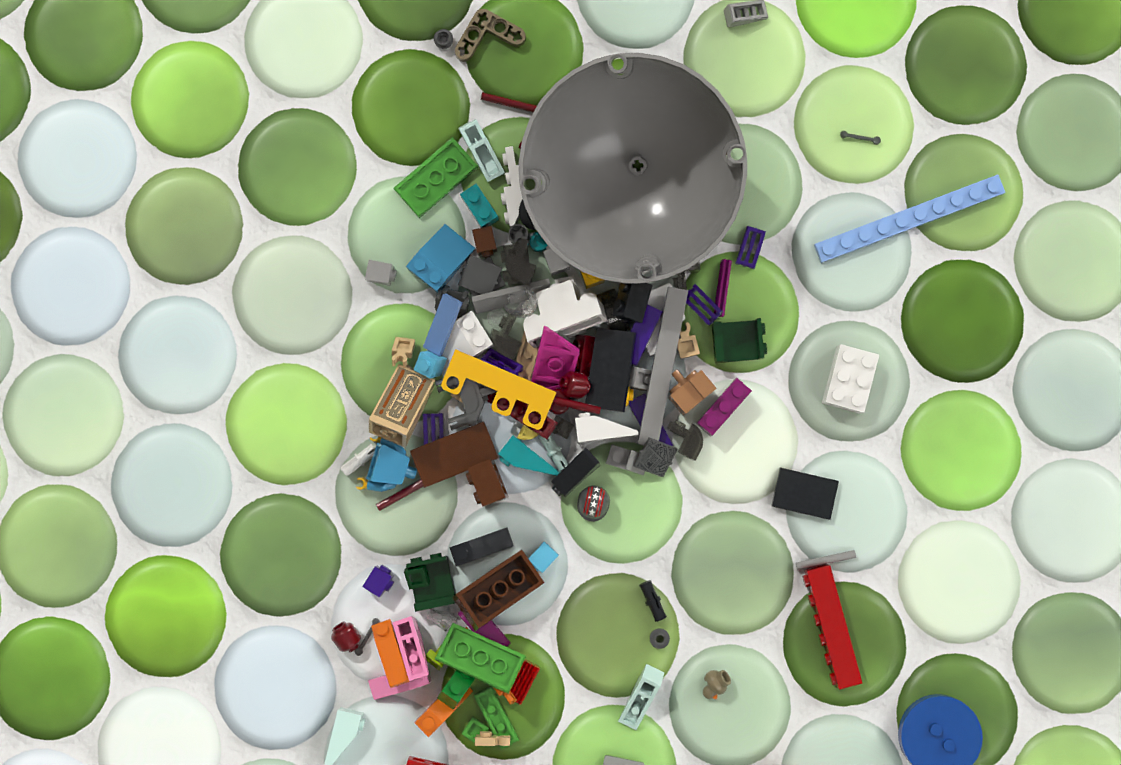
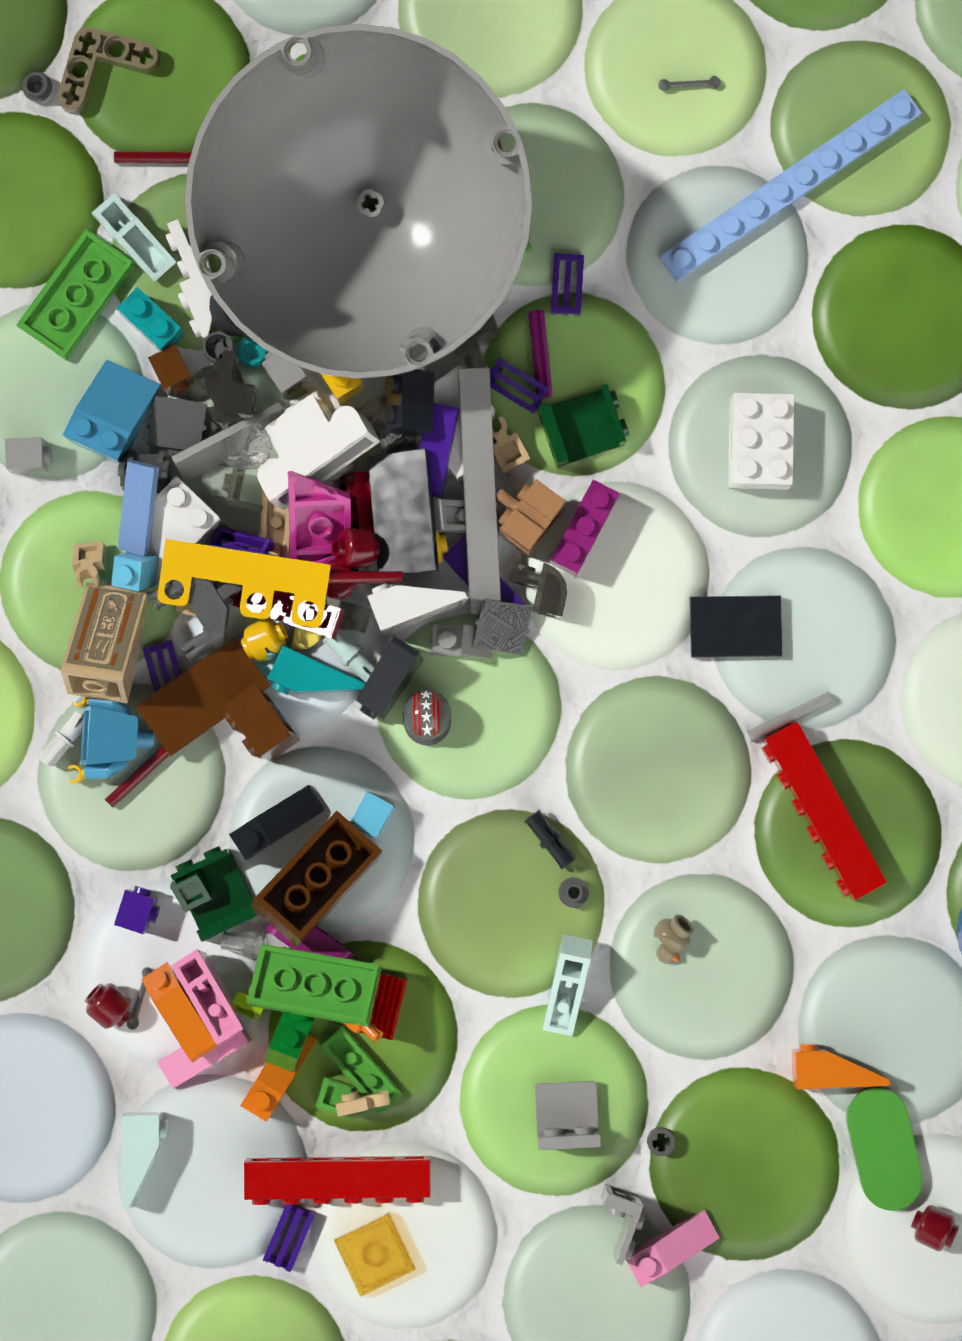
camera: 20 degrees left, 0 degrees up
none -> yellow head [241,618,289,662]

